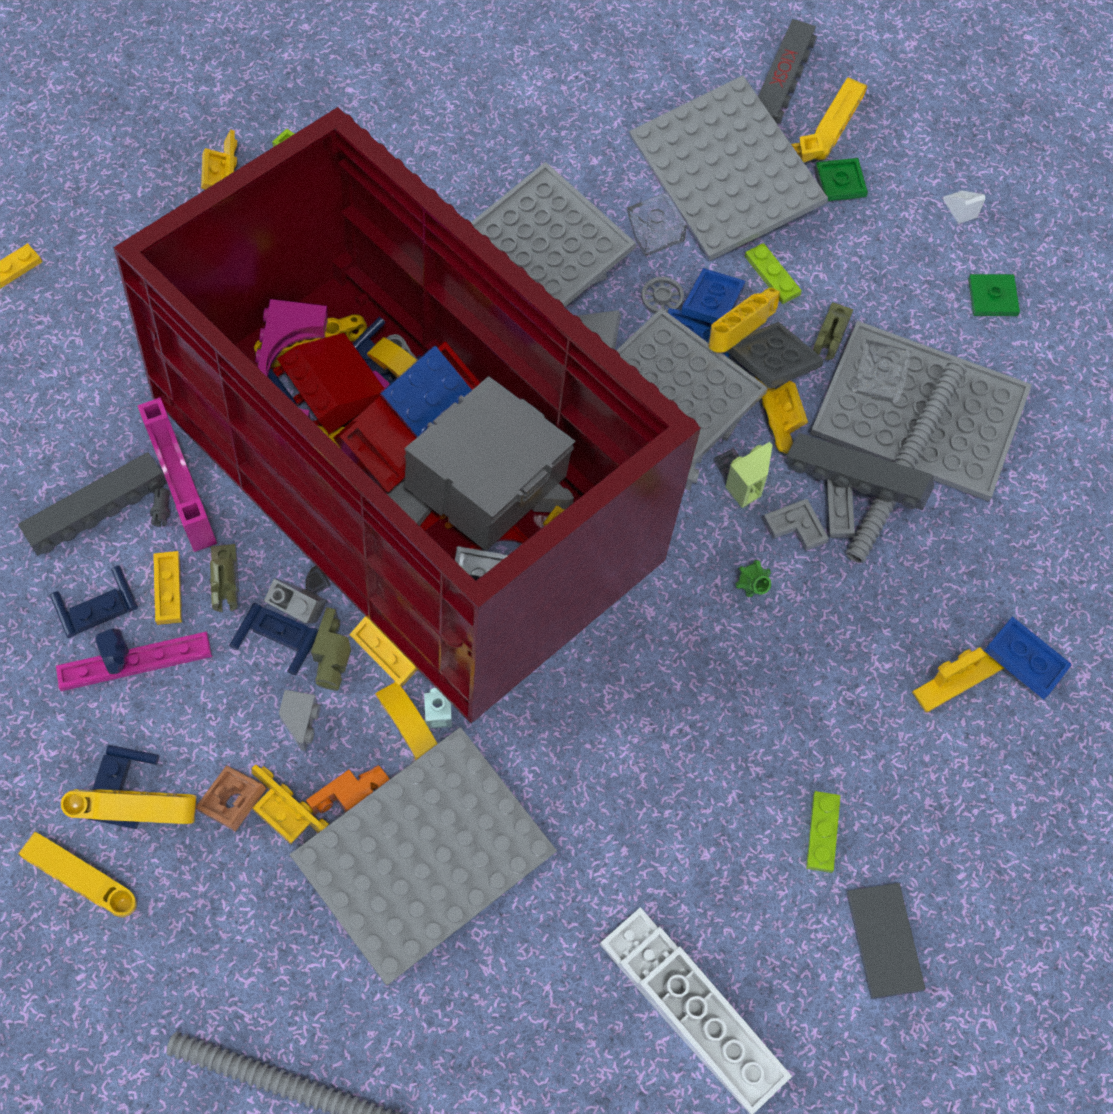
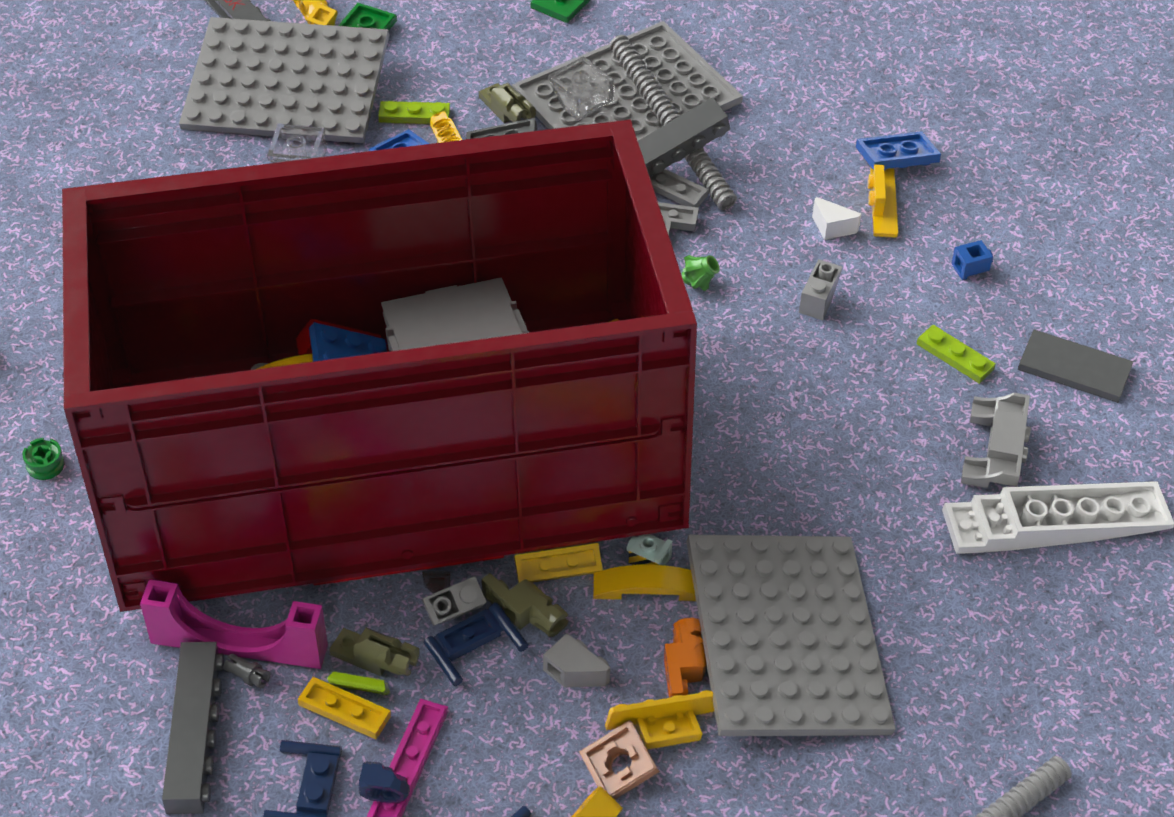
camera: 55 degrees left, 15 degrees down
none -> lime tile [327,671,390,695]
none -> light grey slope [799,259,842,320]
none -> white slope [812,197,861,240]
none -> blue brick [951,240,993,281]
none -> light grey bracket [961,393,1031,488]

